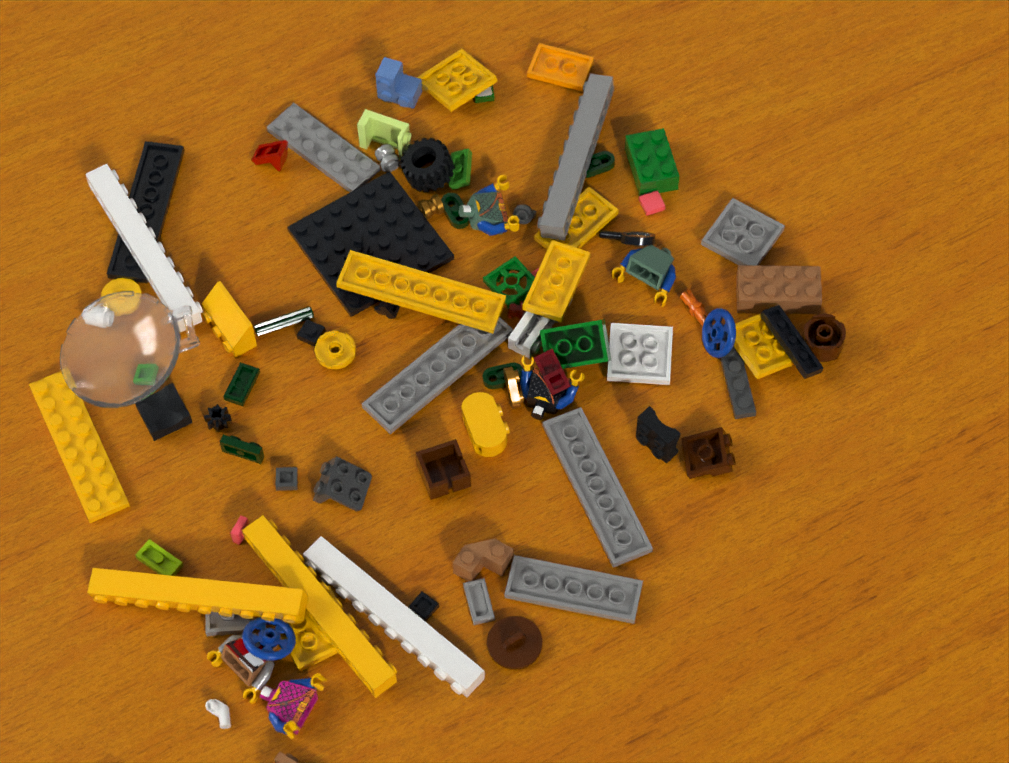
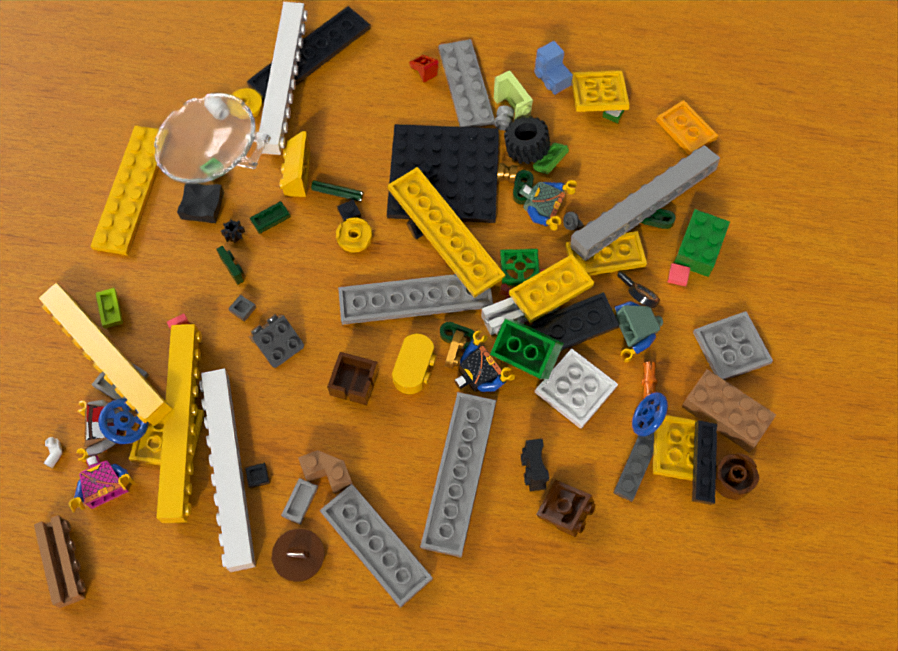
camera: 35 degrees right, 5 degrees up
dark red slope [534,348,571,396] -> none
none -> black hinge [528,292,619,351]

